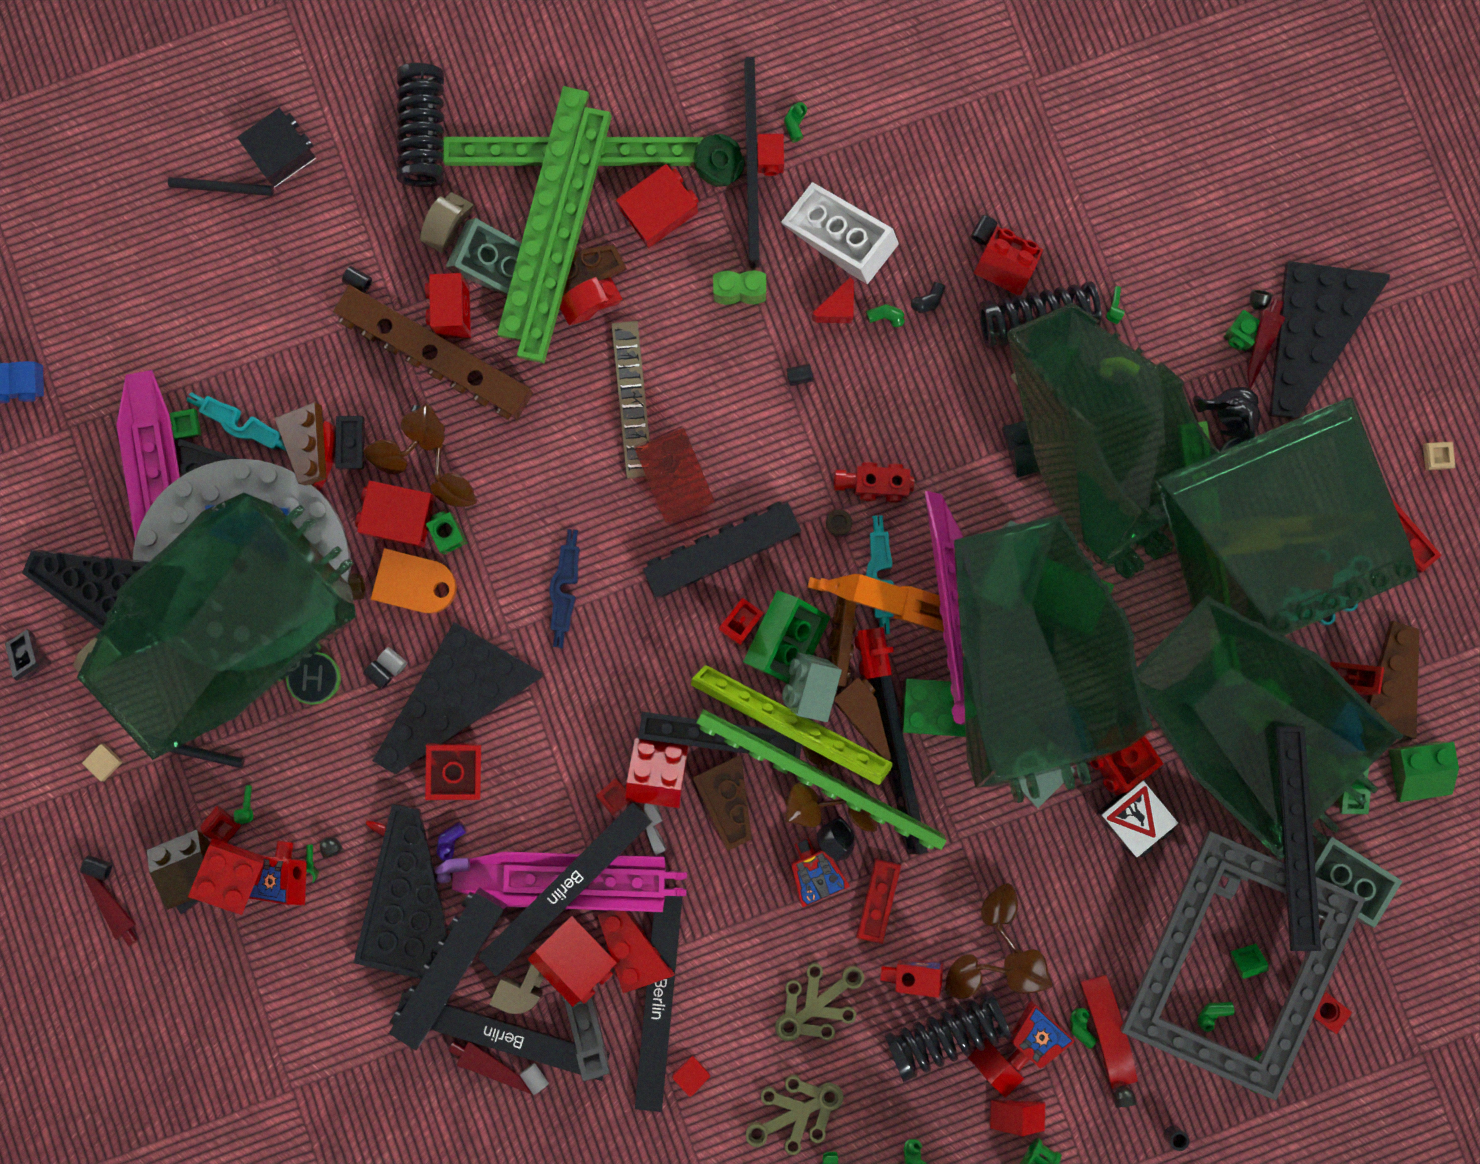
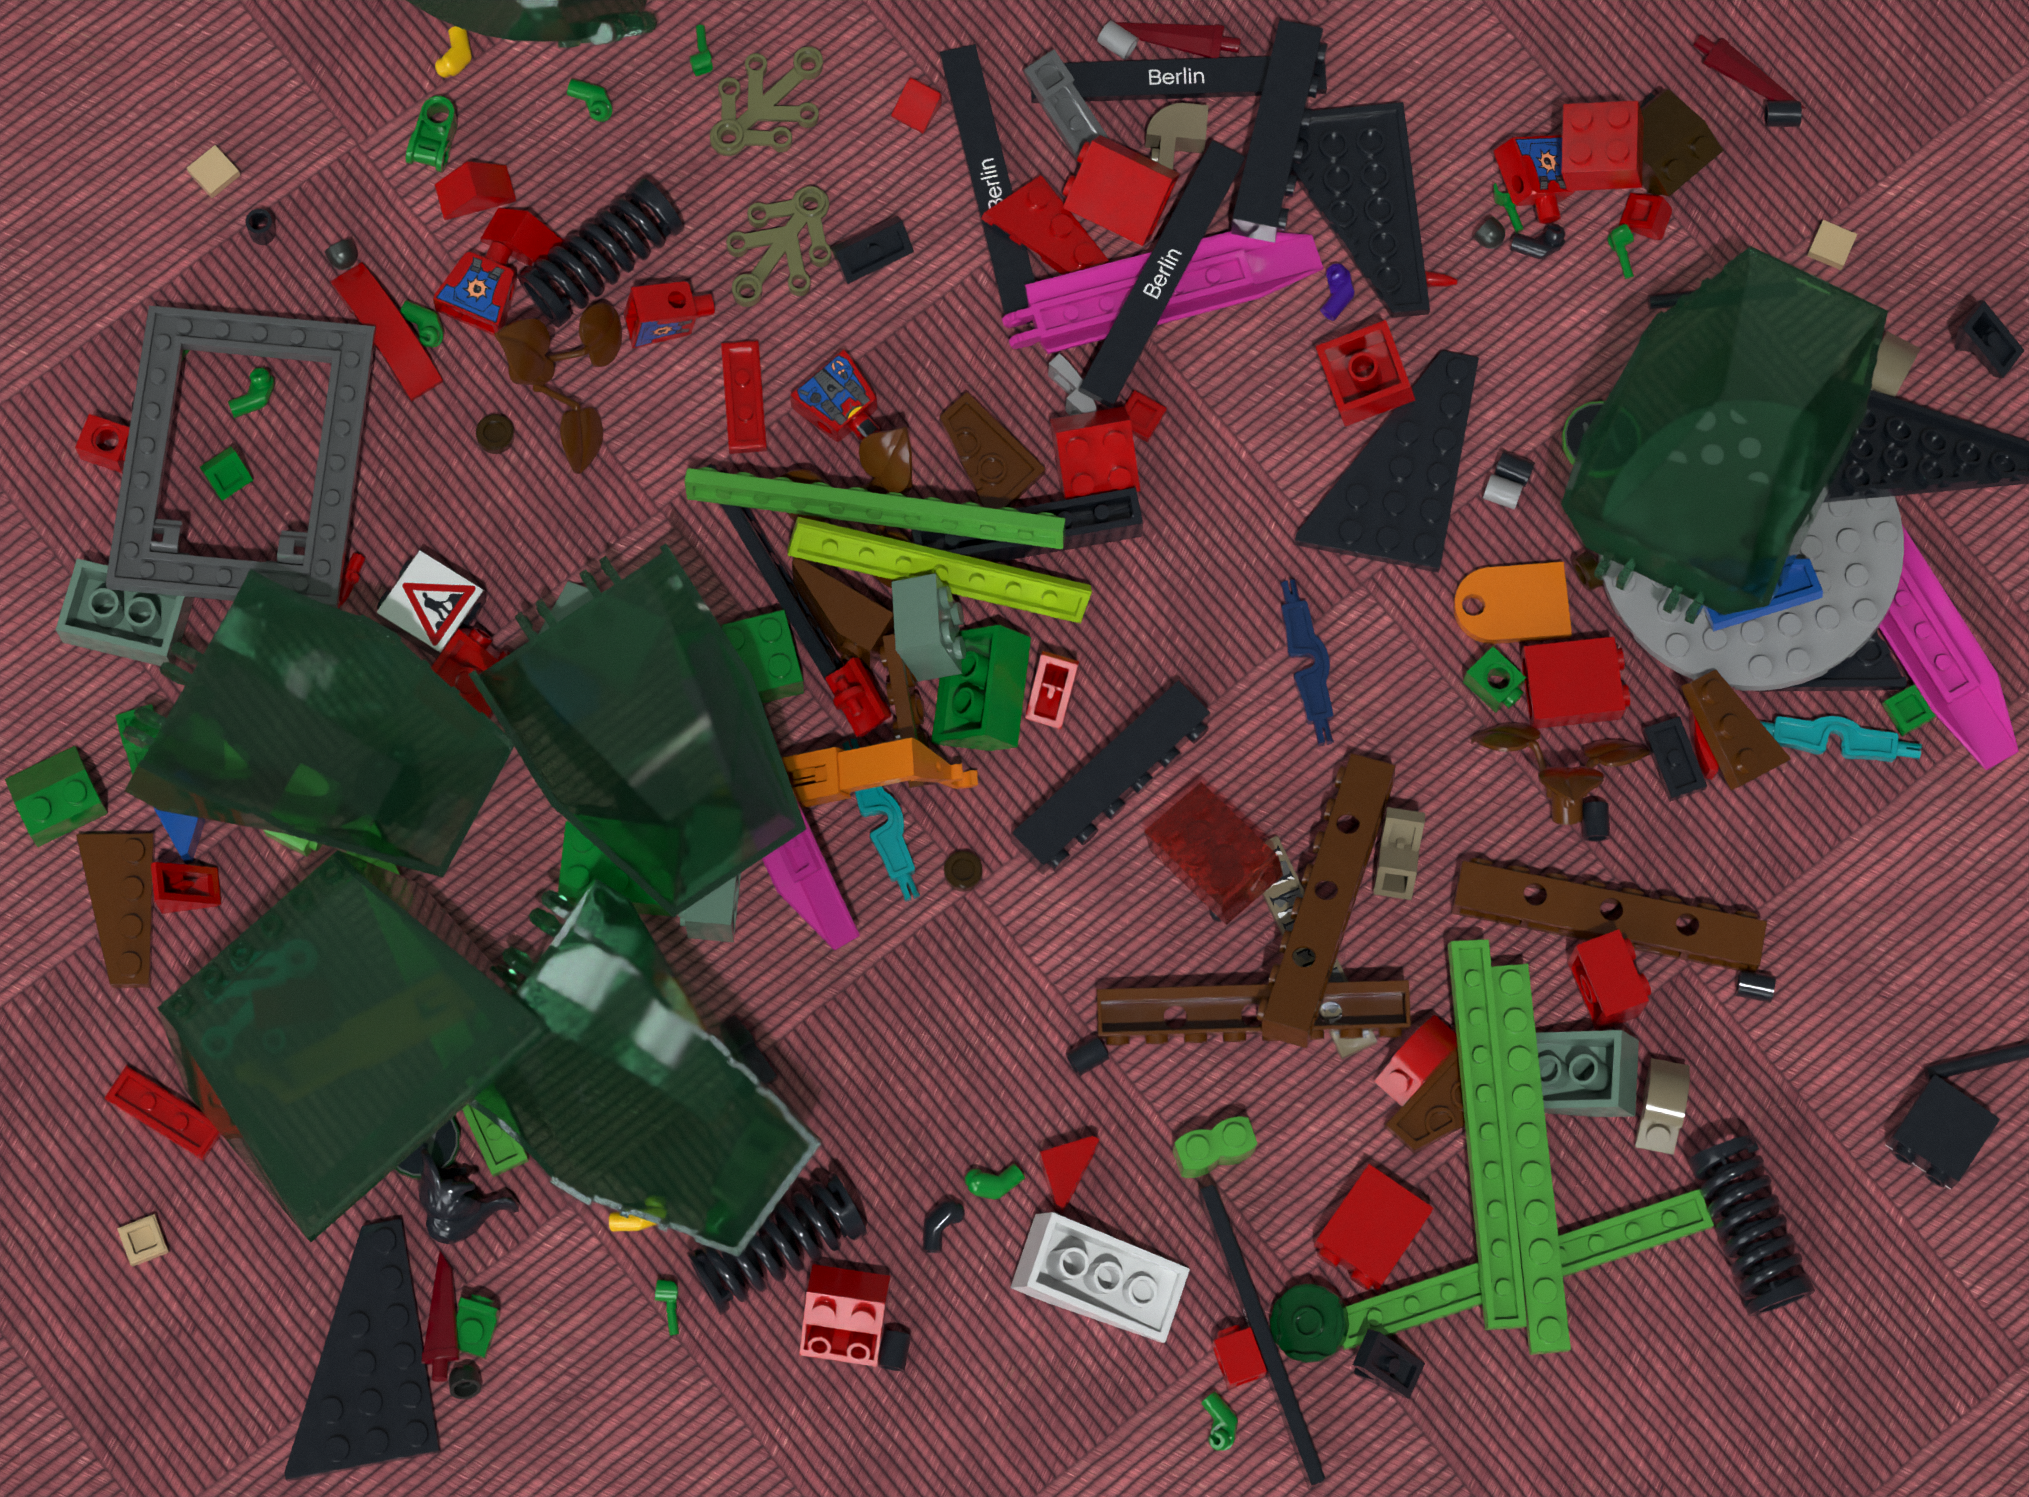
camera: 155 degrees right, 10 degrees down
medium lavender arm [435,857,470,883] -> none
black hat [817,816,855,861] -> none
red brick [834,462,914,503] -> none
black tile [1275,726,1321,951] -> none
none -> red helmet [338,553,365,608]
none -> dark brown tile [476,414,514,454]
none -> black plate [831,216,914,284]
none -> reddish brown piece [1097,980,1411,1046]
none -> reddish brown piece [1257,753,1396,1048]
none -> black slope [1352,1329,1425,1399]
none -> dark tan brick [1373,807,1425,900]
none -> black arm [1510,224,1566,259]

